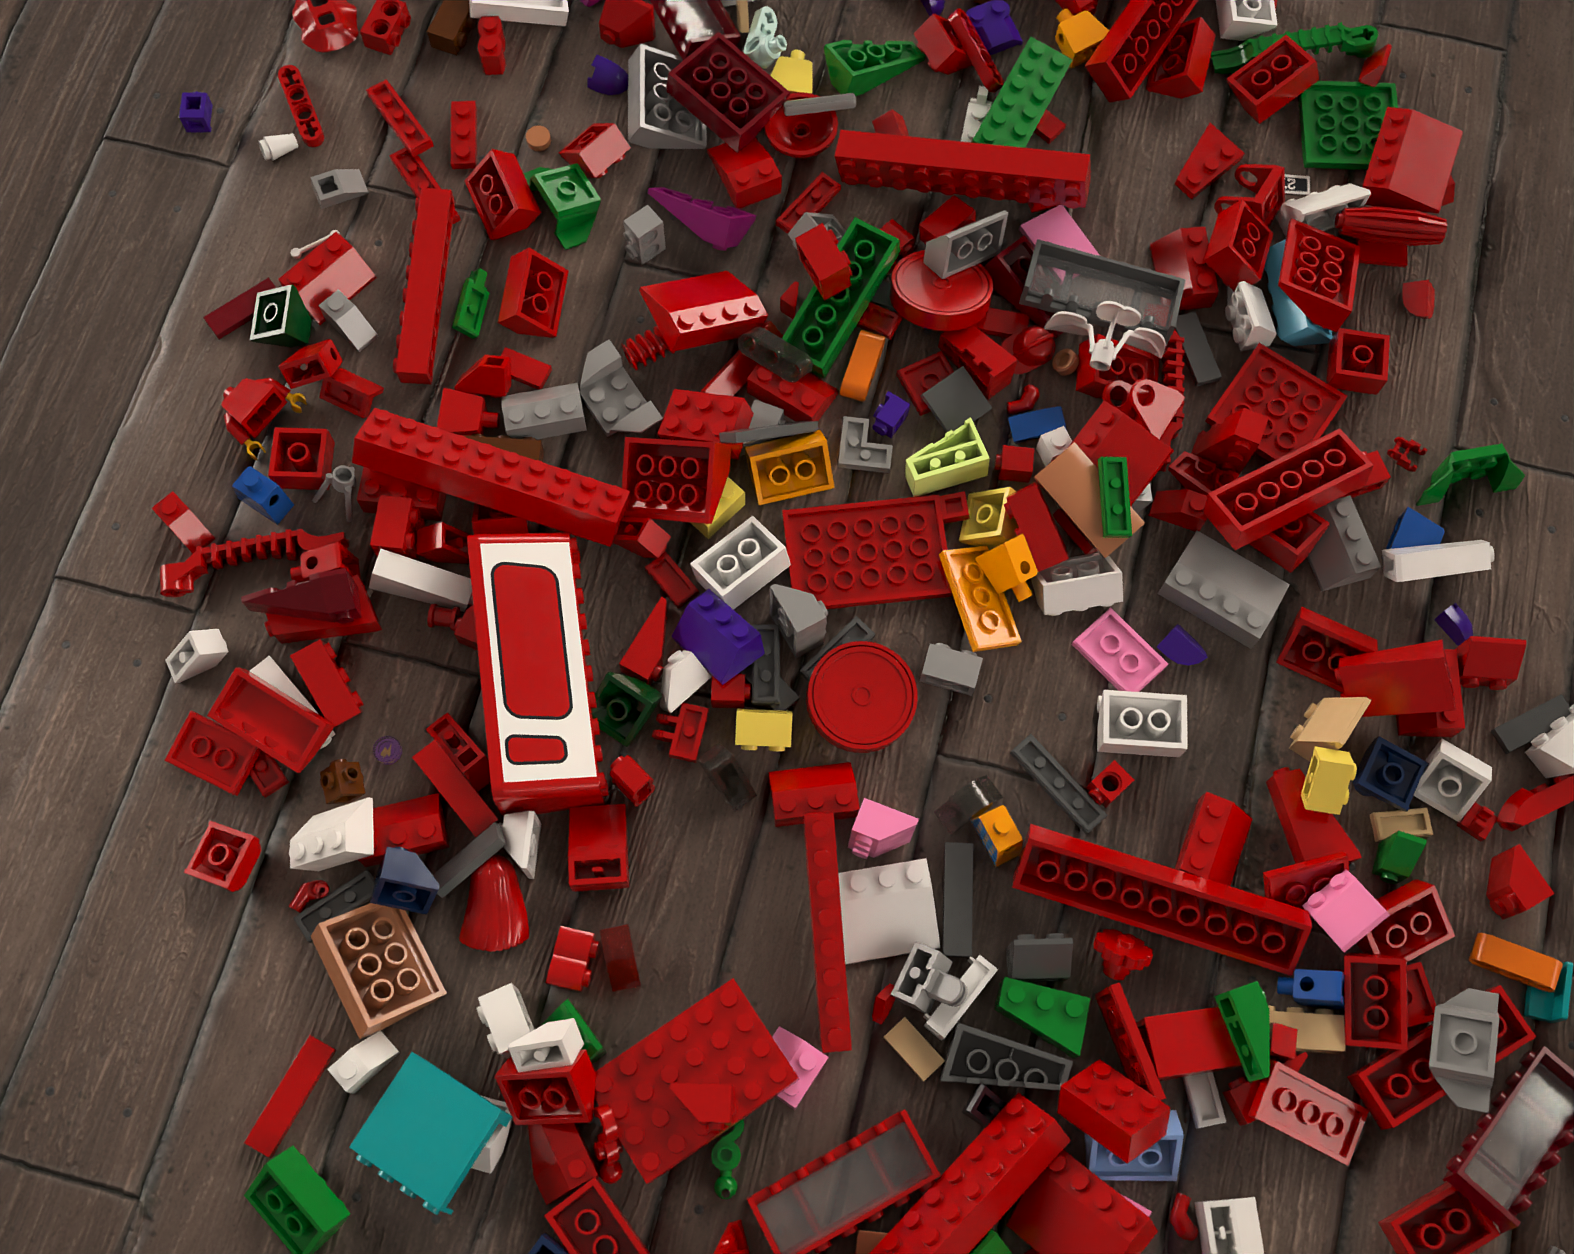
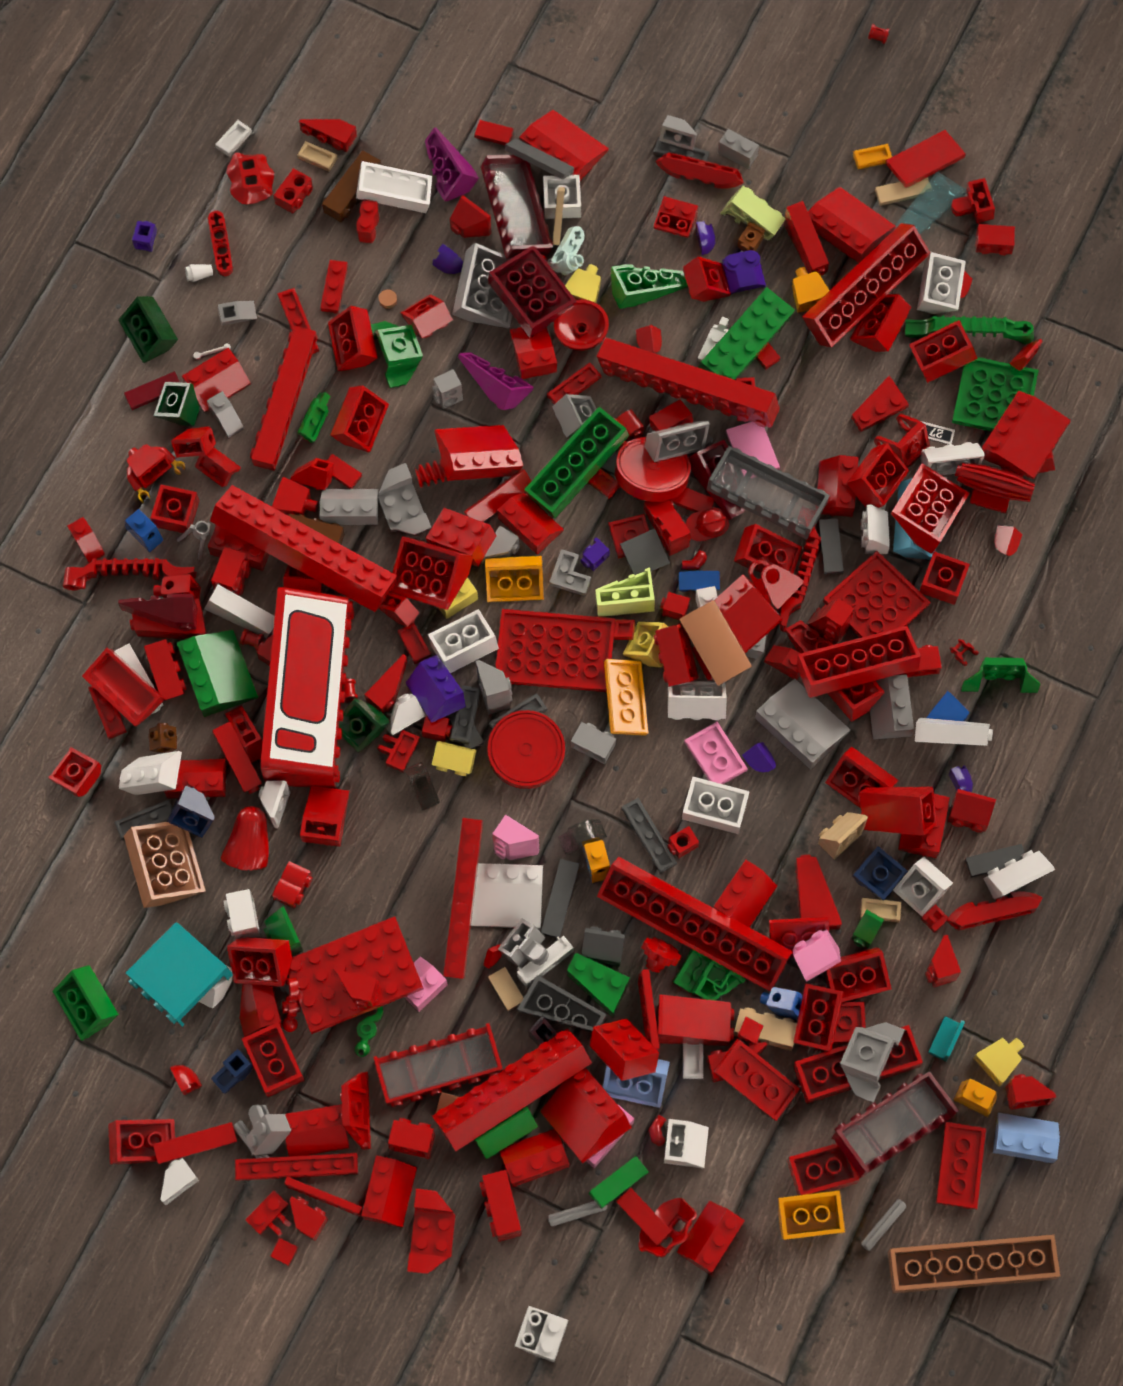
camera: 15 degrees right, 0 degrees up
red tile [164,711,261,796] -> none
white slope [165,629,229,683] -> none
red tile [244,1035,337,1158] -> none
red arm [288,880,329,913] -> none
white slope [327,1030,400,1094] -> none
red tile [366,79,434,157] -> none
clear purple tile [373,736,403,765] -> none
red slope [417,522,470,564] -> none
dark grey tile [433,822,506,898] -> none
white slope [508,1018,584,1073] -> none
clear red slope [600,924,641,992] -> none
red brick [610,755,655,807] -> none
dark grey tile [719,421,818,443] -> none
clear smoke beam [738,327,813,382] -> none
red slope [768,762,860,827] -> none
red slope [780,281,799,319] -> none
light grey axle [783,93,856,116] -> none
red brick [795,223,853,301] -> none
orange beam [839,330,886,402] -> none
red beam [948,8,1004,93] -> none
light orange torso [975,534,1038,602] -> none
white plant [1044,301,1166,371] -> none
nougat tile [1052,349,1079,376] -> none
green tile [1098,457,1132,538] -> none
green slope [1214,981,1270,1082] -> none
light yellow brick [1301,747,1357,815] -> none
orange beam [1469,933,1563,992] -> none
none -> dark green slope [118,296,178,363]
none -> green slope [177,630,258,717]
none -> red bush [342,679,358,703]
none -> green slope [672,949,746,1001]

